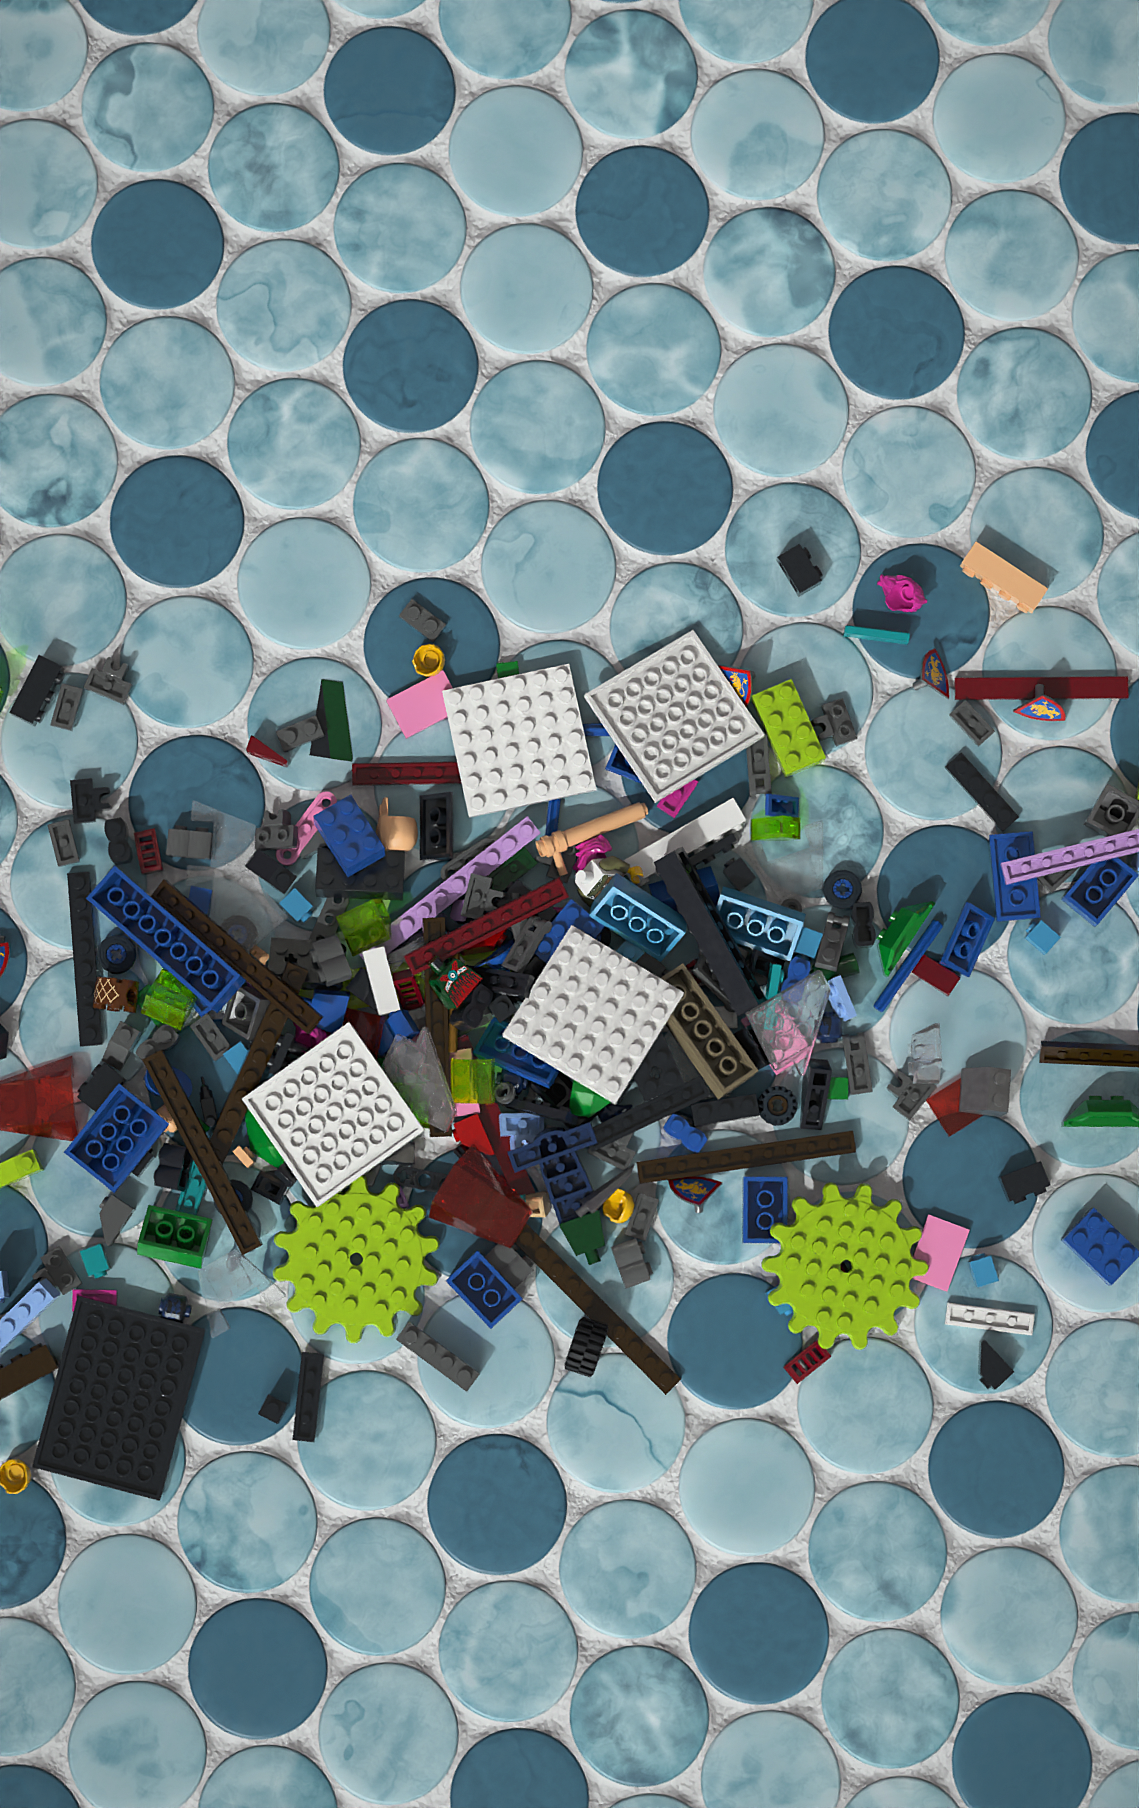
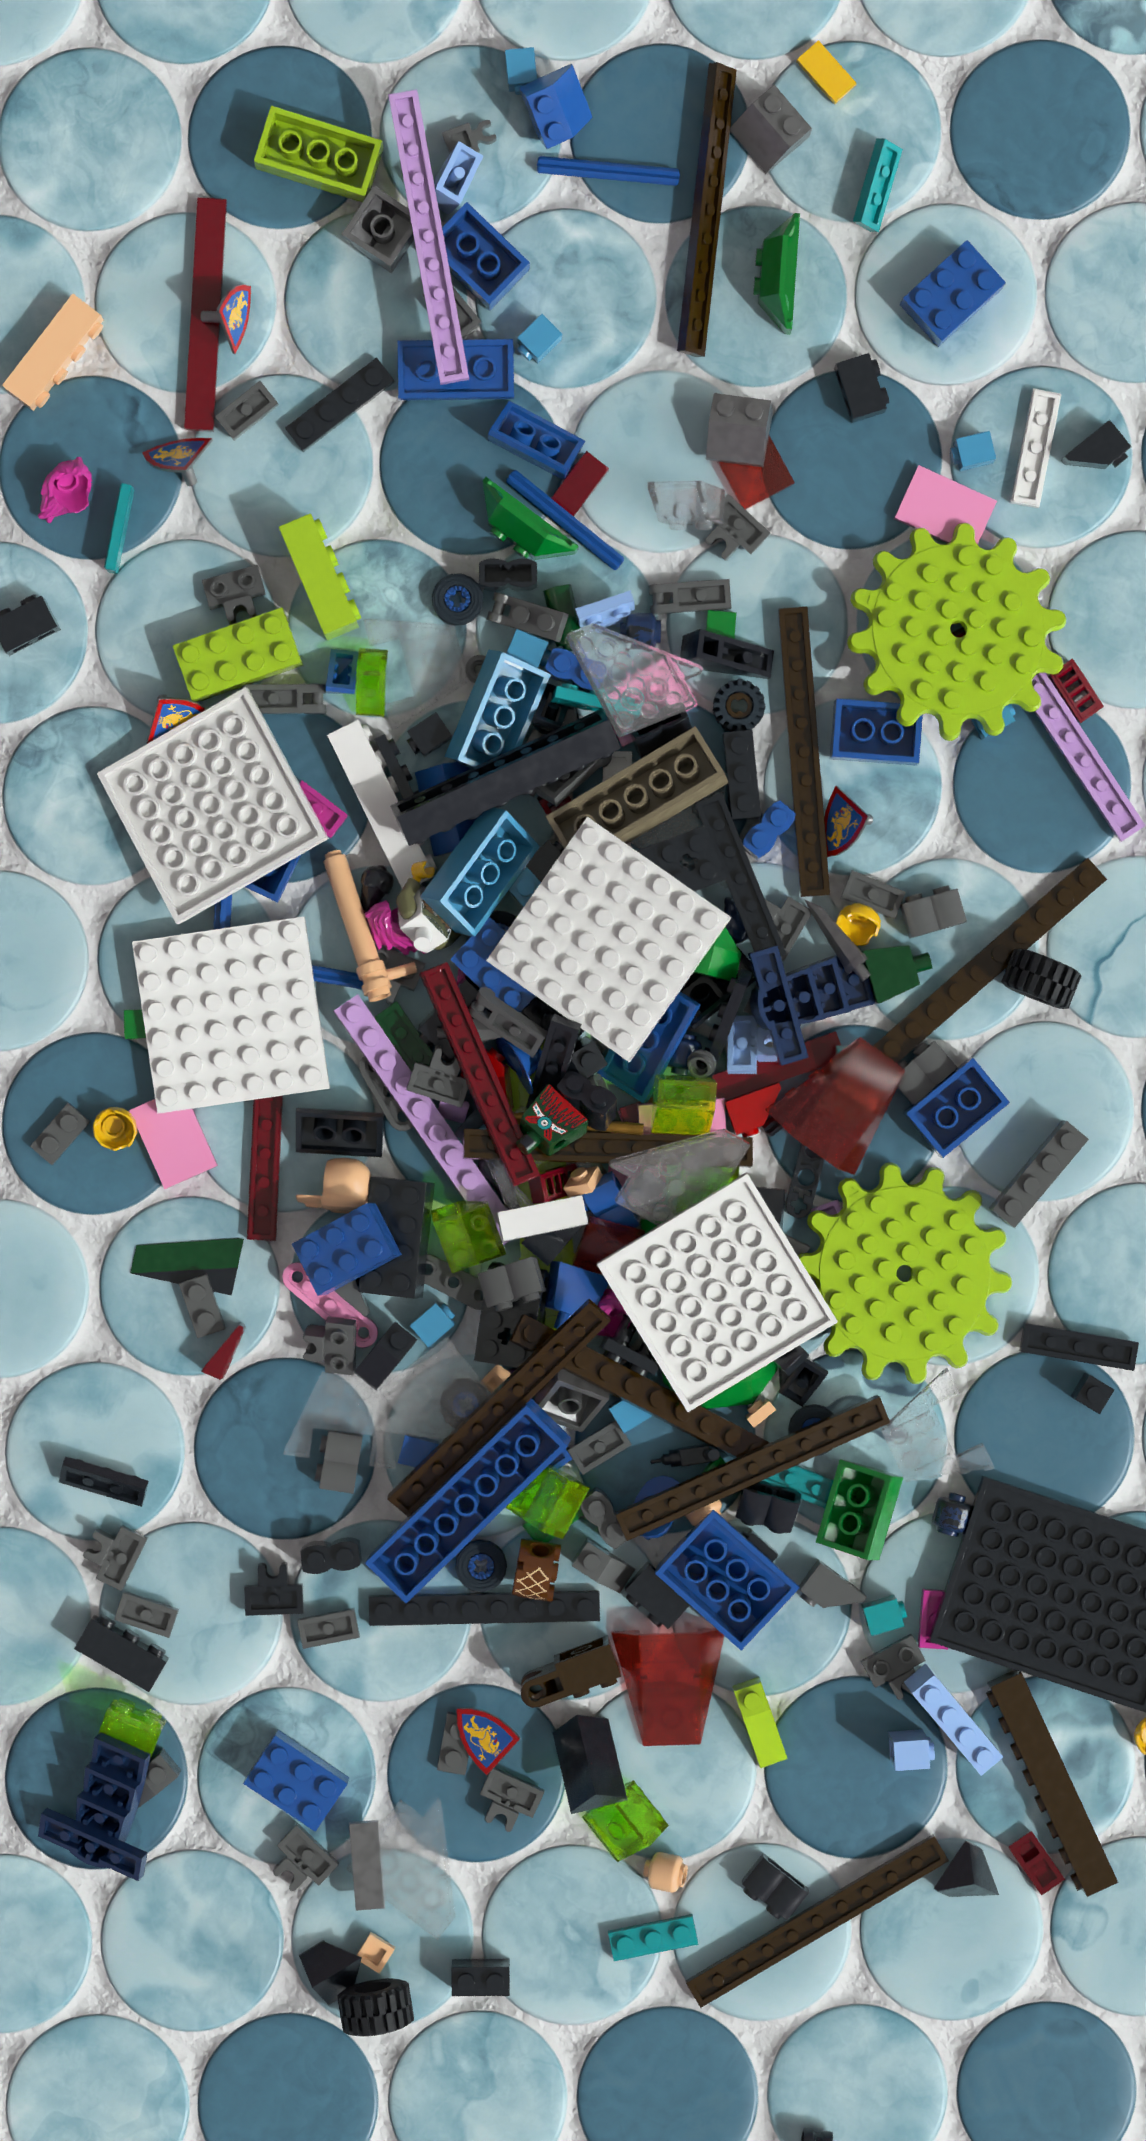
camera: 85 degrees left, 5 degrees up
dark red slope [134,828,164,875] -> none
tan slope [525,1191,551,1217] -> none
none -> black plate [59,1456,149,1507]
none -> lime brick [279,513,361,641]
none -> black piece [360,865,394,919]
none -> dark brown brick [521,1635,621,1708]
none -> light nougat plate [564,1166,603,1197]
none -> lavender plate [1032,673,1146,842]

